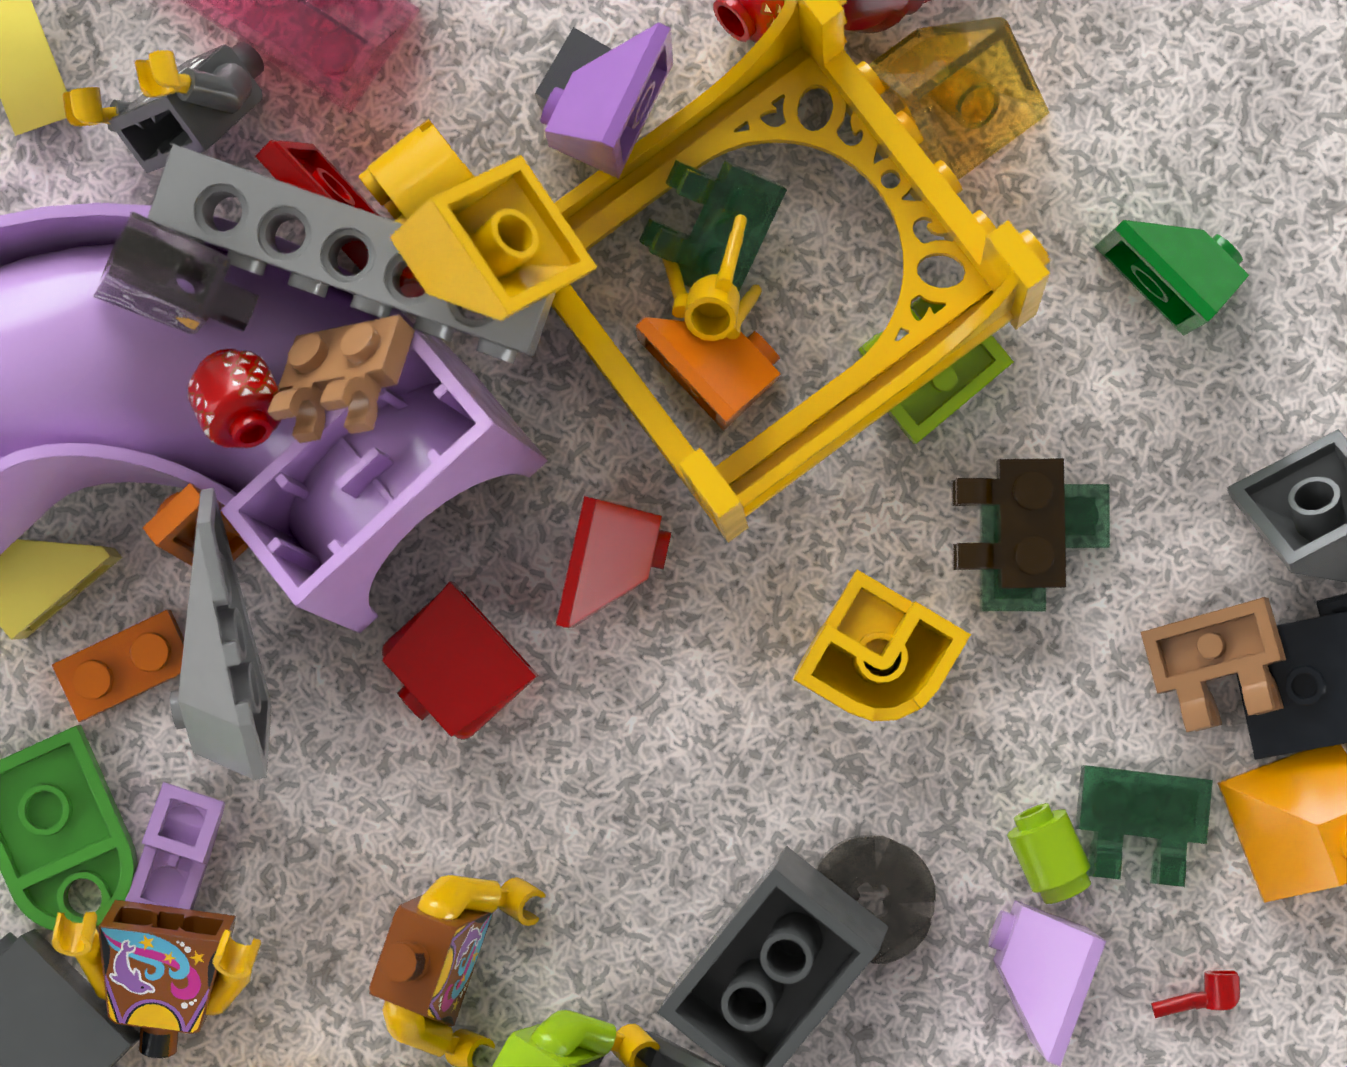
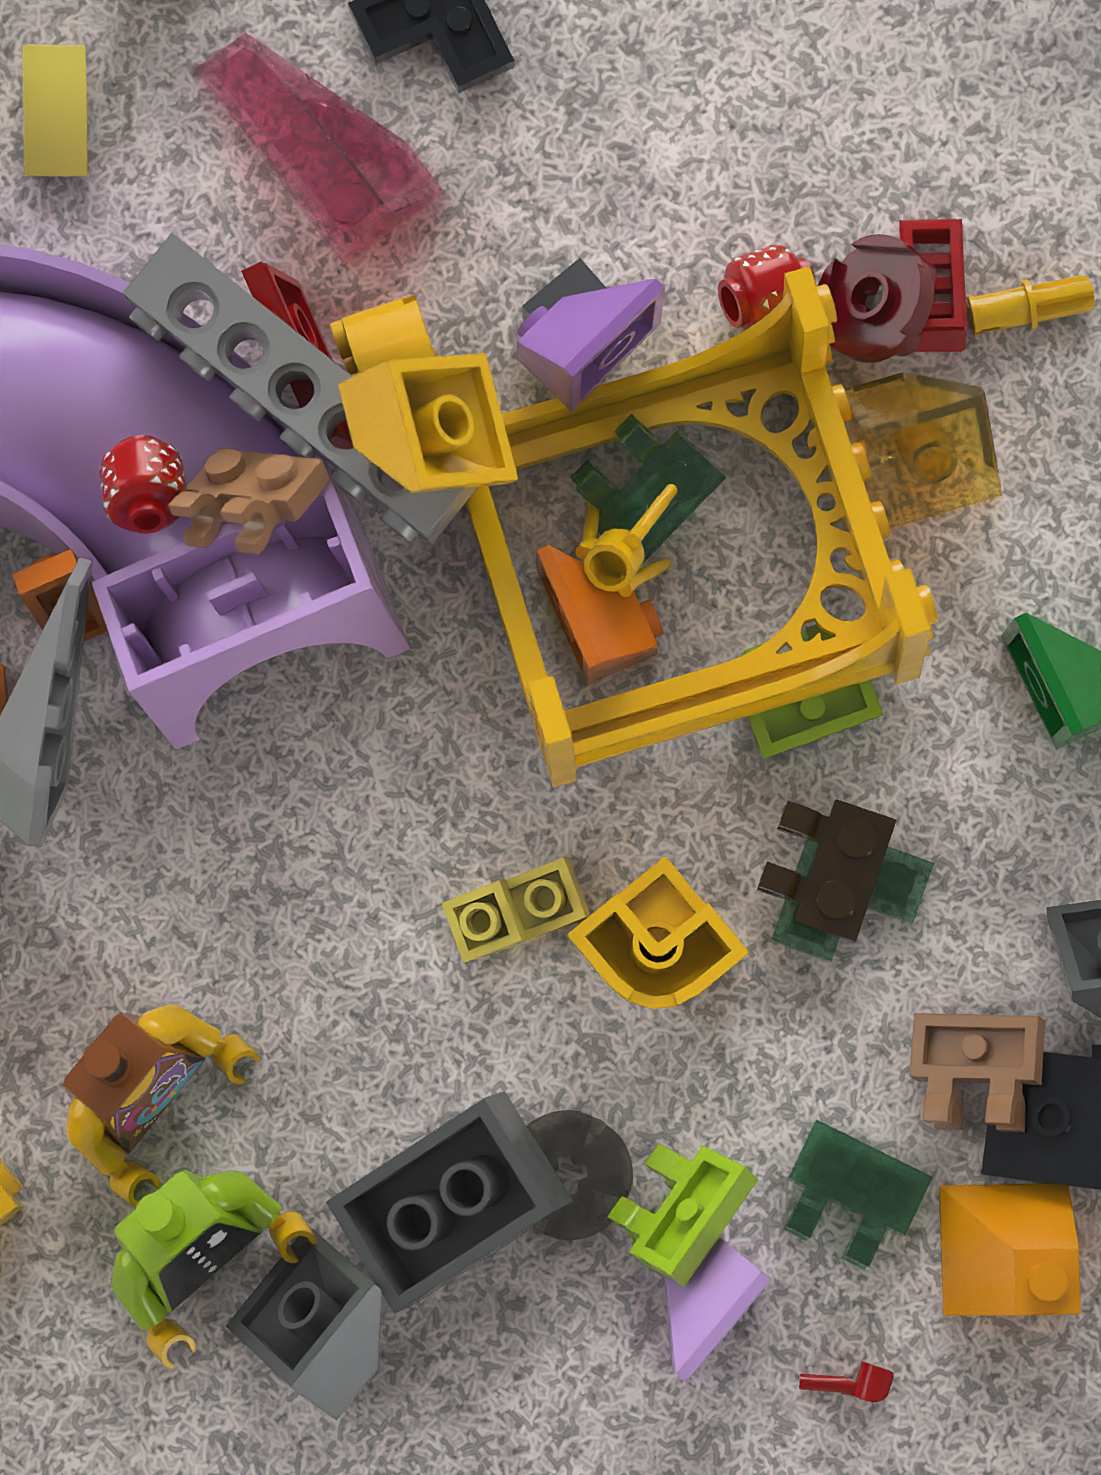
camera: 20 degrees right, 5 degrees down
dark grey torso [63,42,264,173] -> none
clear smoke torso [93,212,259,334] -> none
red torso [382,581,539,740] -> none
red slope [556,496,672,628] -> none
lime brick [1007,803,1091,904] -> none
none -> light yellow slope [441,857,590,963]
none -> lime plate [607,1143,759,1287]

